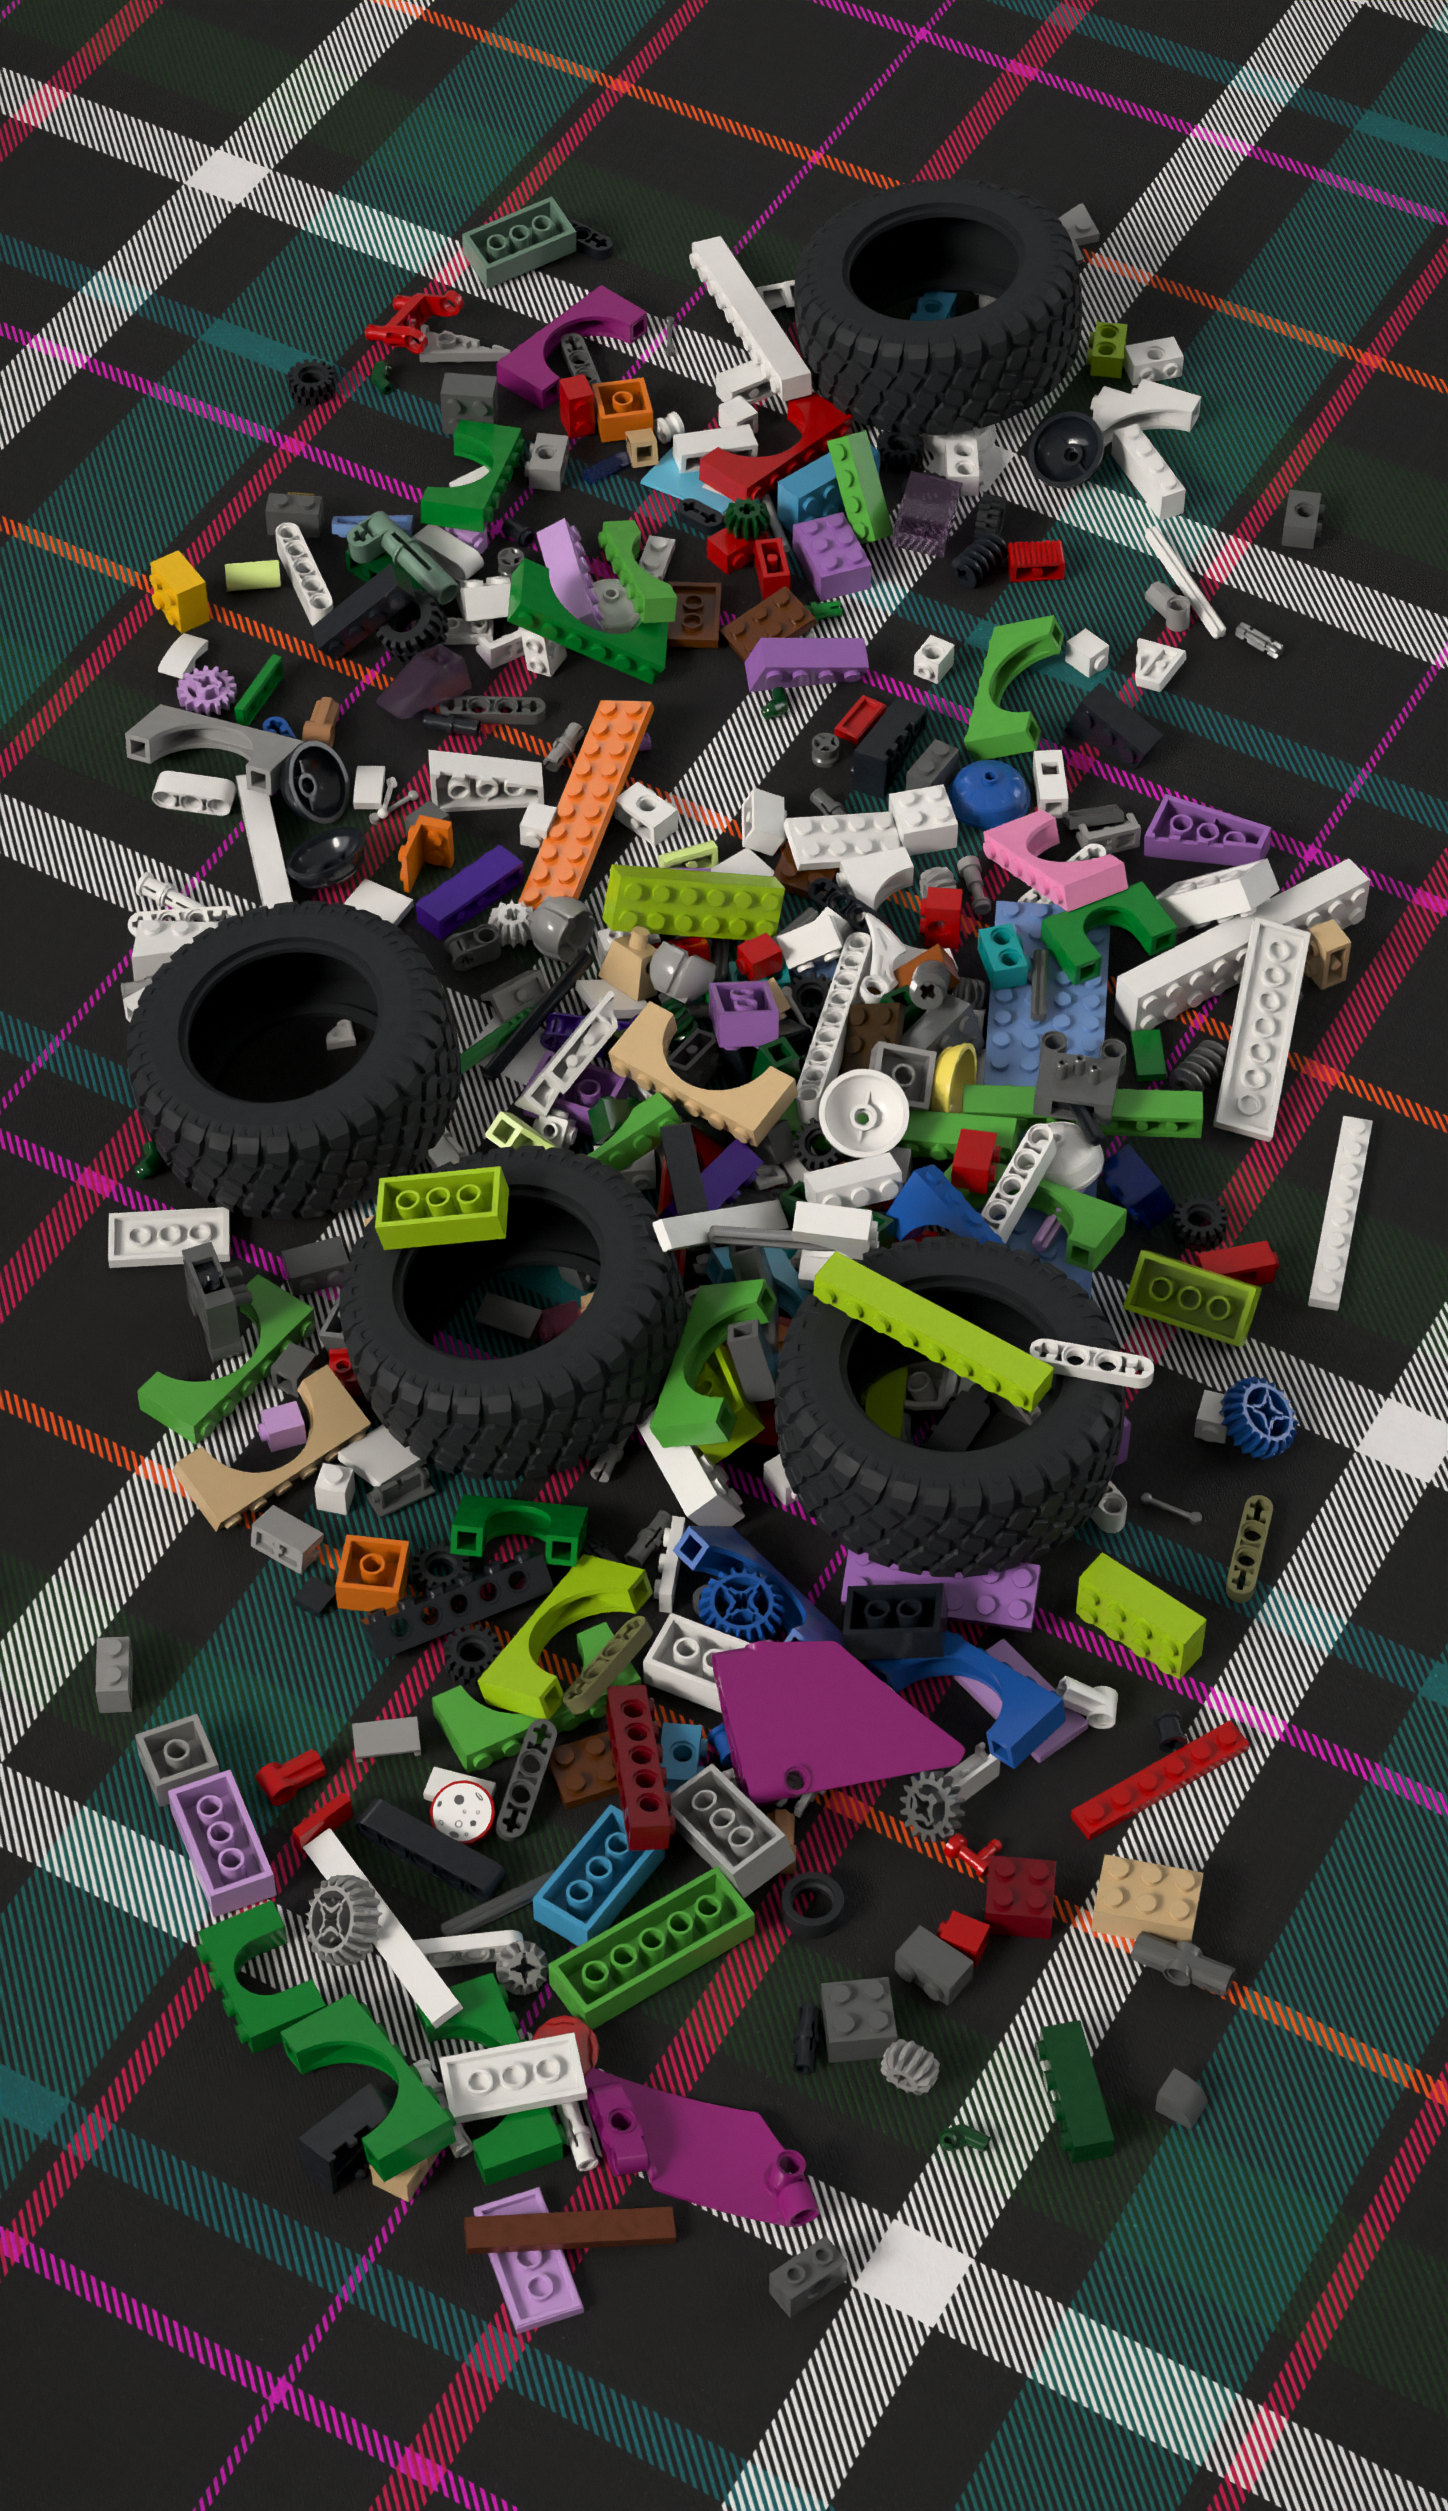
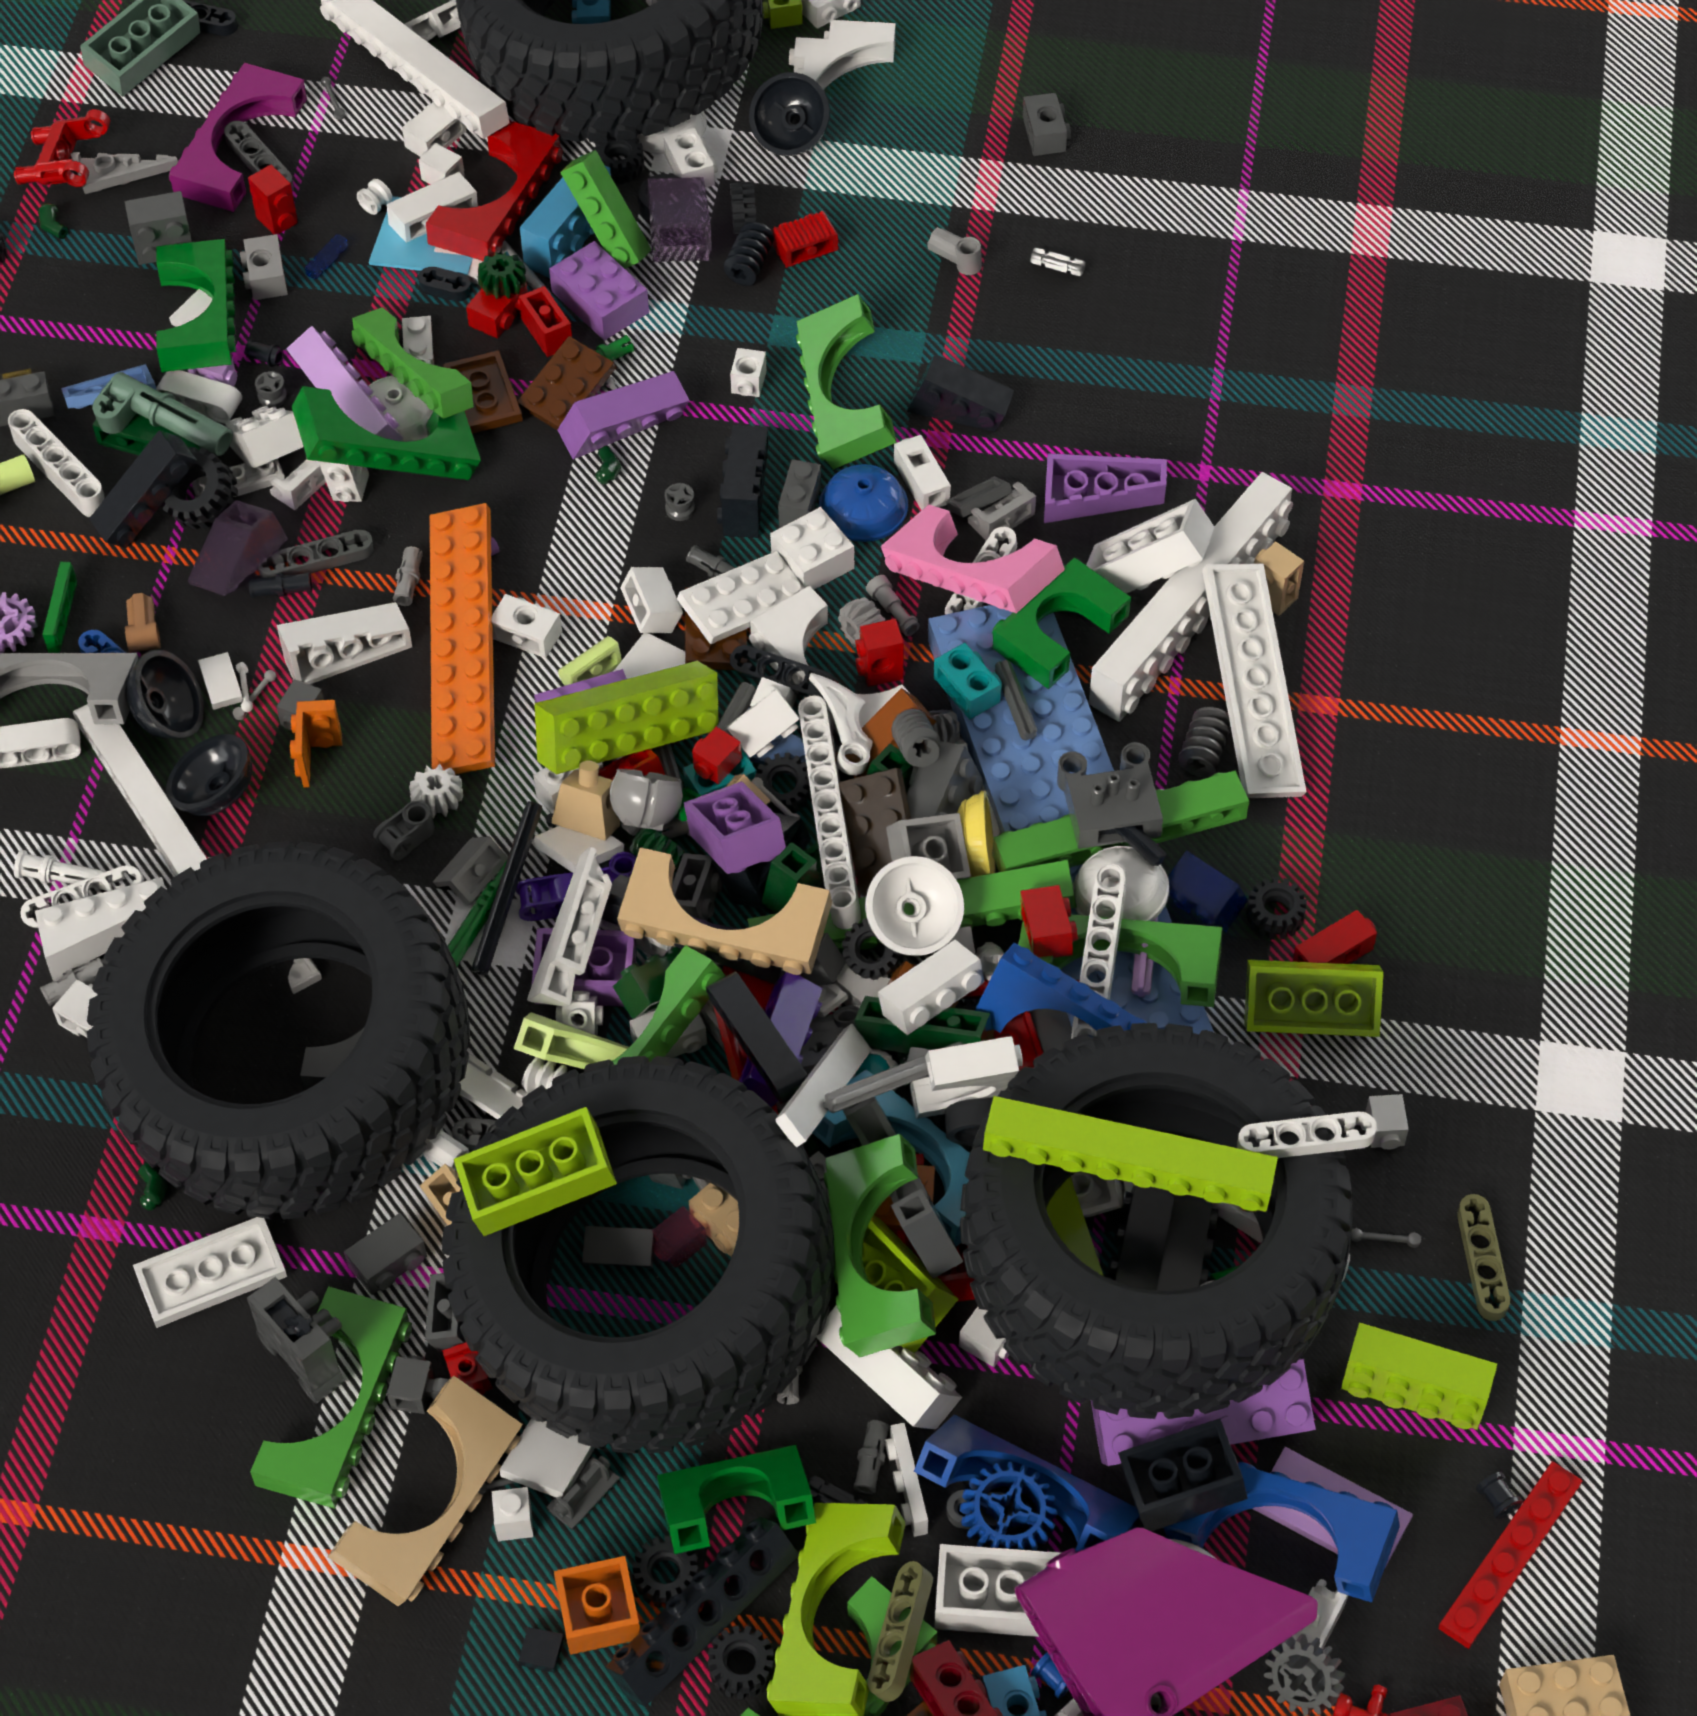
camera: 20 degrees left, 5 degrees up
light grey hinge [251,1505,324,1575] -> none
lavender brick [257,1401,307,1453] -> none
white tile [344,878,414,926] -> none
dark purple brick [416,845,524,941] -> none
white brick [520,802,557,849] -> none
light grey piece [527,895,595,963] -> none
orange brick [592,377,653,443] -> none
tan brick [625,428,659,468] -> none
red tile [834,695,886,745] -> none
white piece [1054,1676,1118,1729] -> none
white brick [1065,628,1109,678] -> none
white brick [1111,424,1186,521] -> none
green tile [1130,1029,1167,1082] -> none
white wing [1135,638,1186,692] -> none
white axle [1145,526,1226,639] -> none
blue gear [1219,1376,1299,1460] -> none
white plate [1308,1116,1373,1311] -> none

